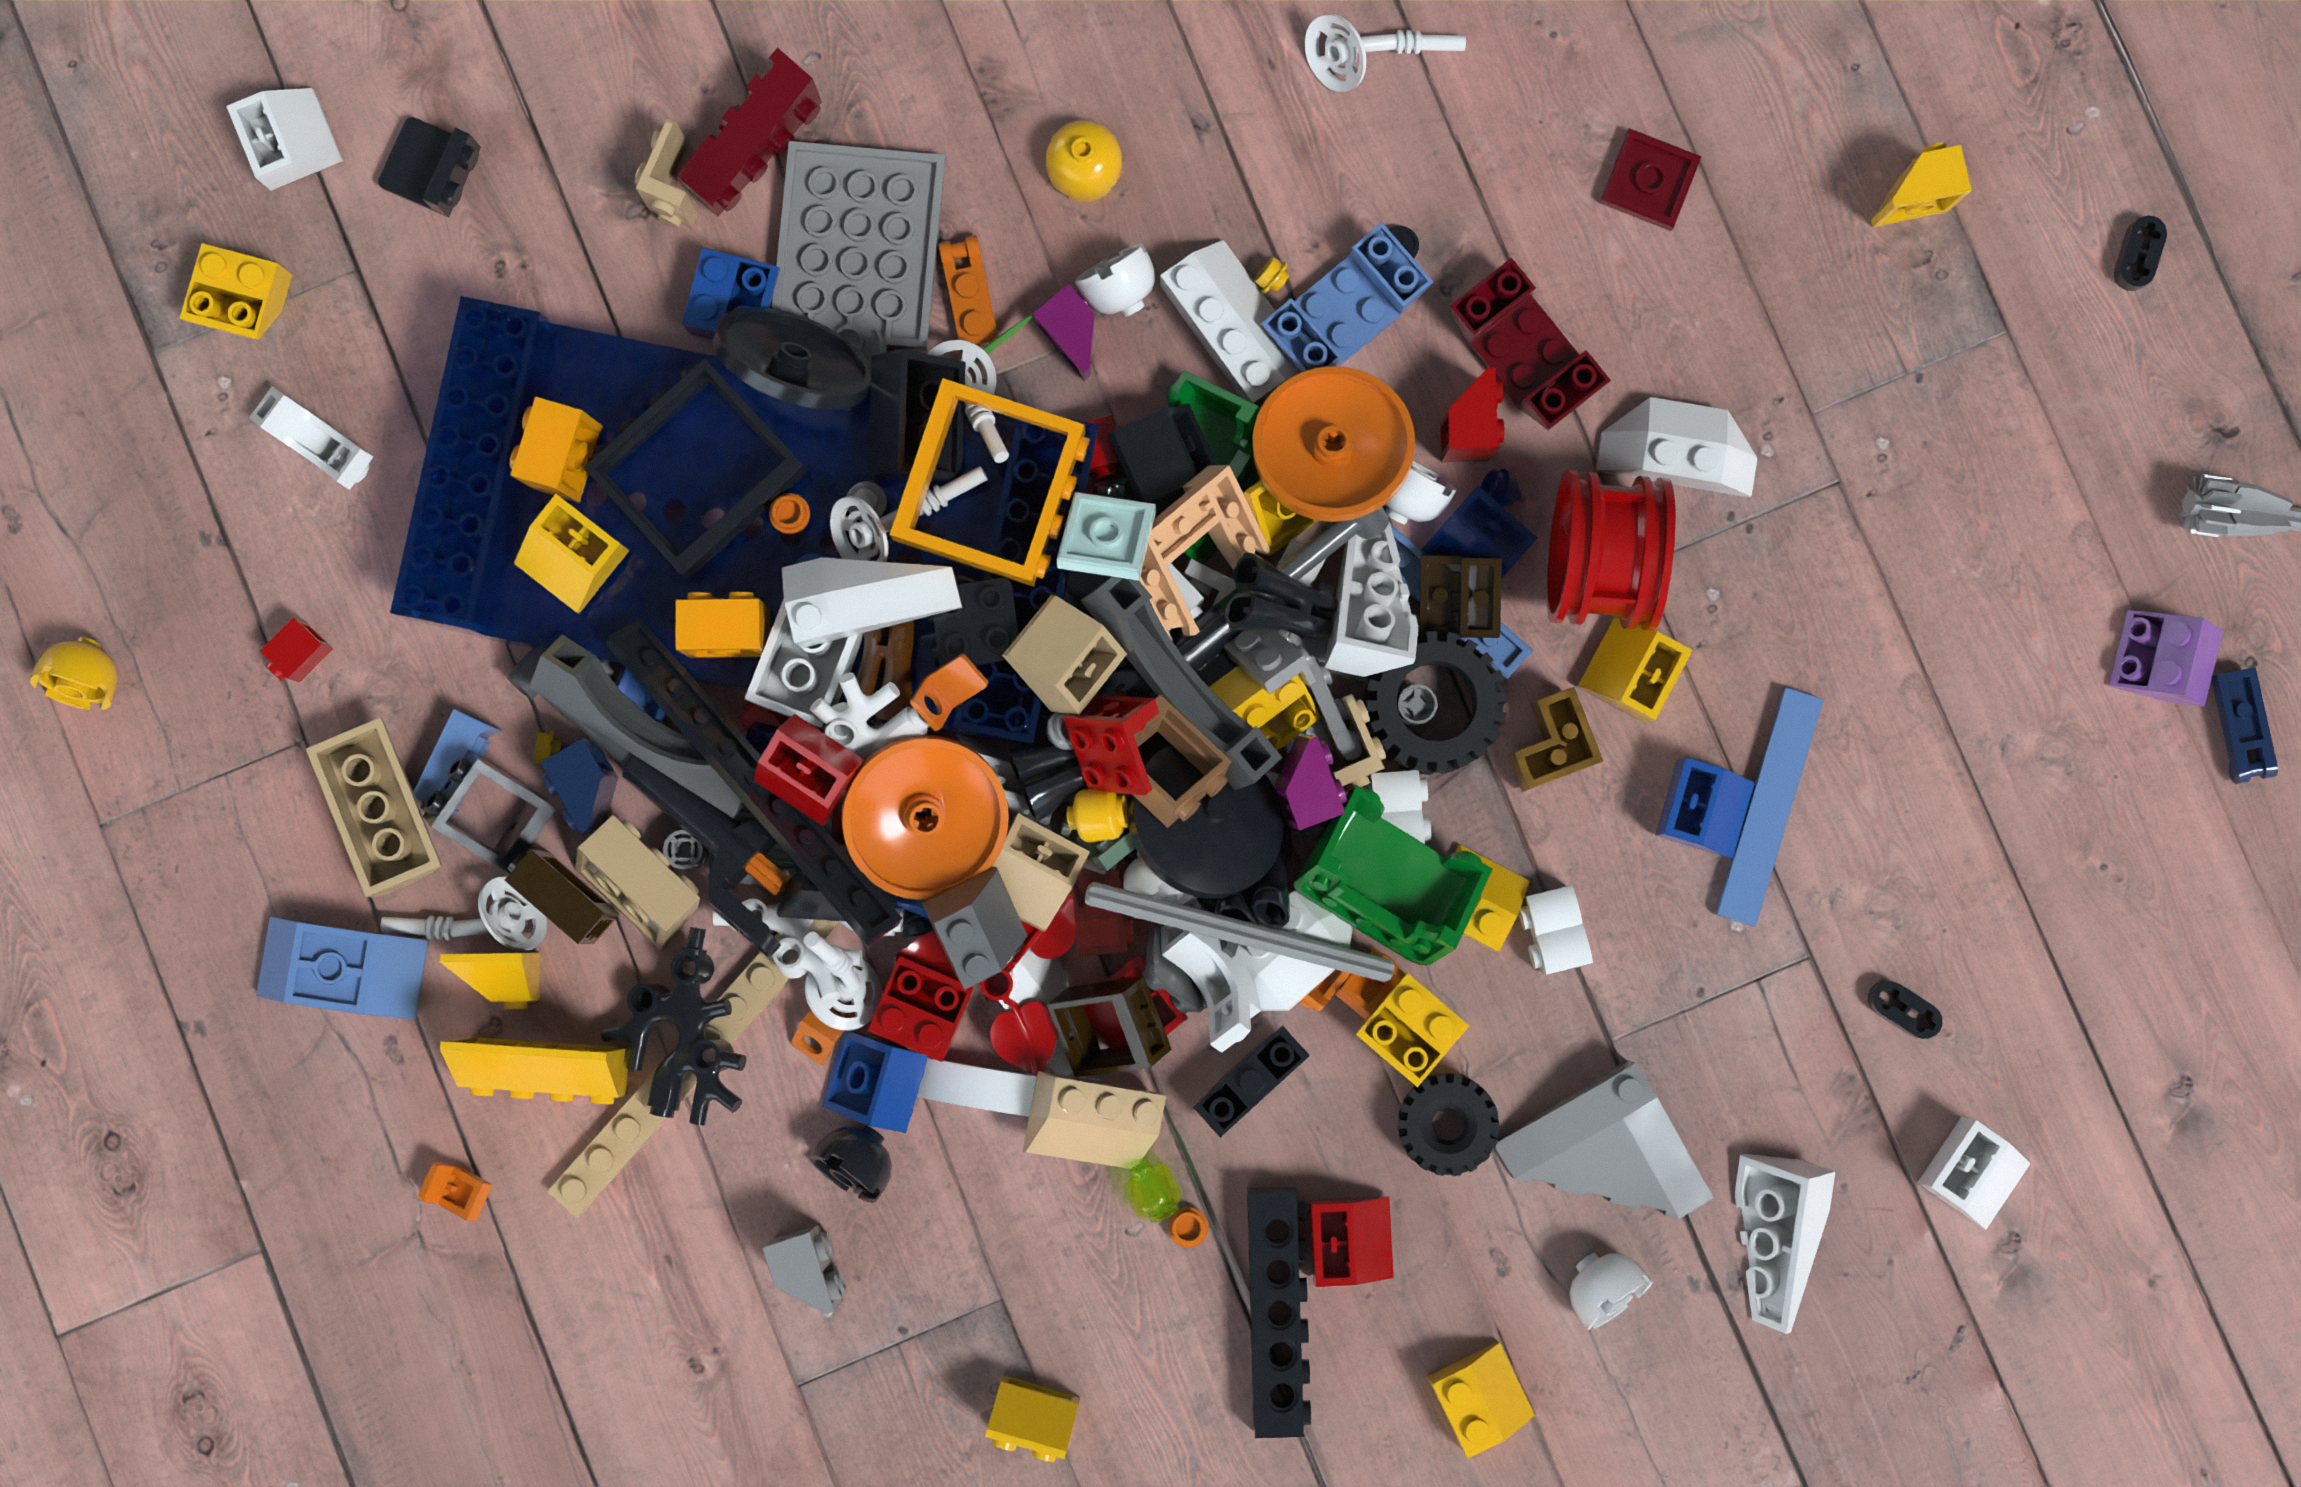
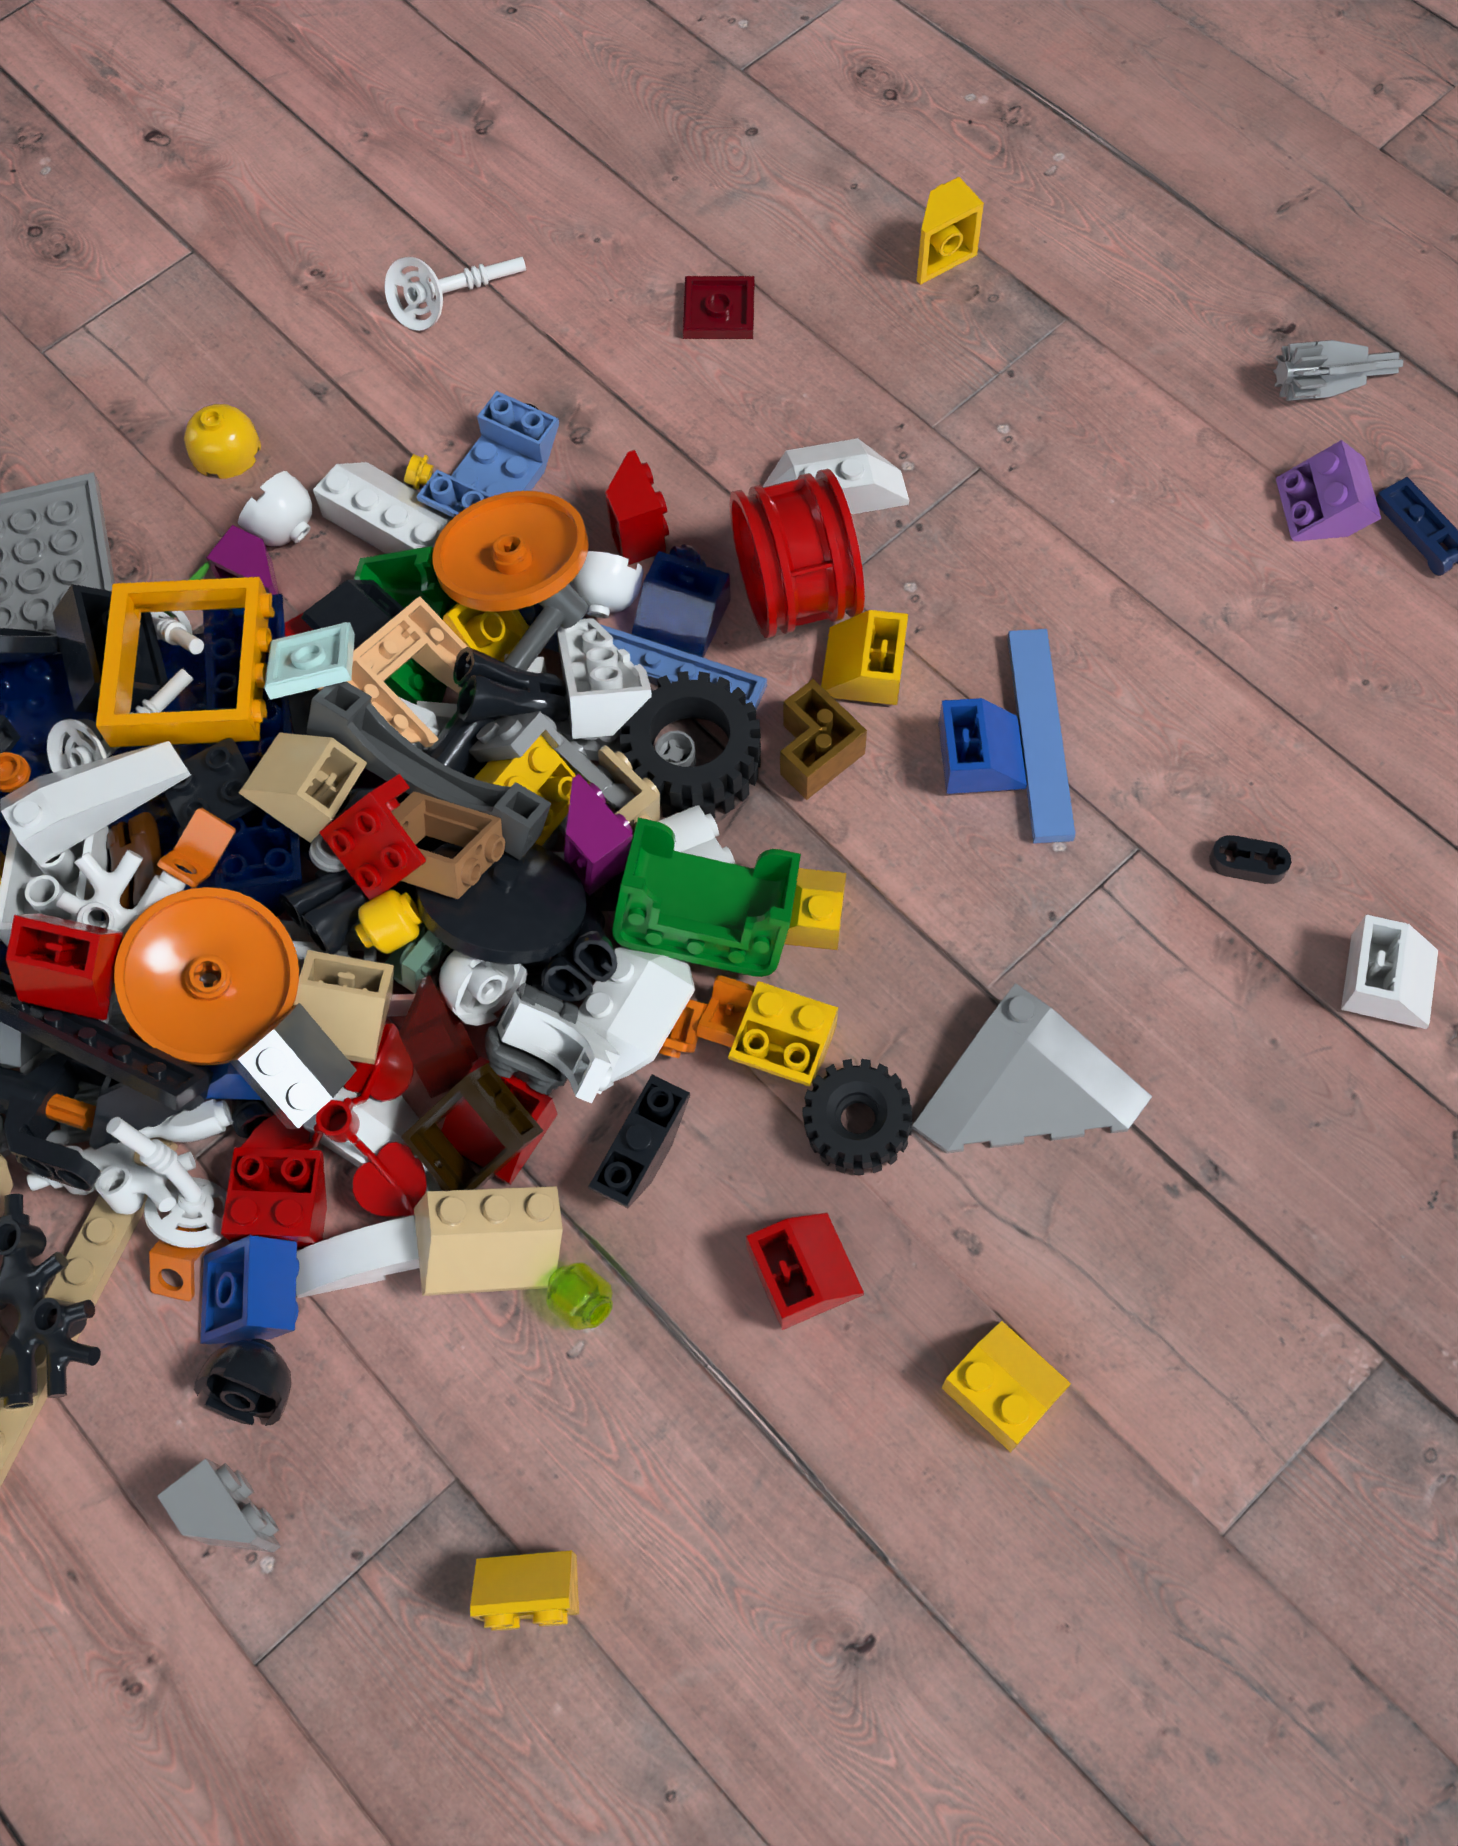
camera: 15 degrees left, 20 degrees down
orange plate [938,235,998,351] -> none
light grey axle [1085,882,1394,982] -> none
orange plate [1168,1207,1208,1248] -> none
black brick [1247,1187,1311,1438] -> none
dark brown slope [1419,554,1502,638] -> none
dark red slope [1449,257,1611,430] -> none
white brick [1519,885,1593,975] -> none
white cylinder [1569,1253,1653,1330] -> none
white wedge [1735,1154,1835,1334] -> none
black beam [2114,215,2167,291] -> none

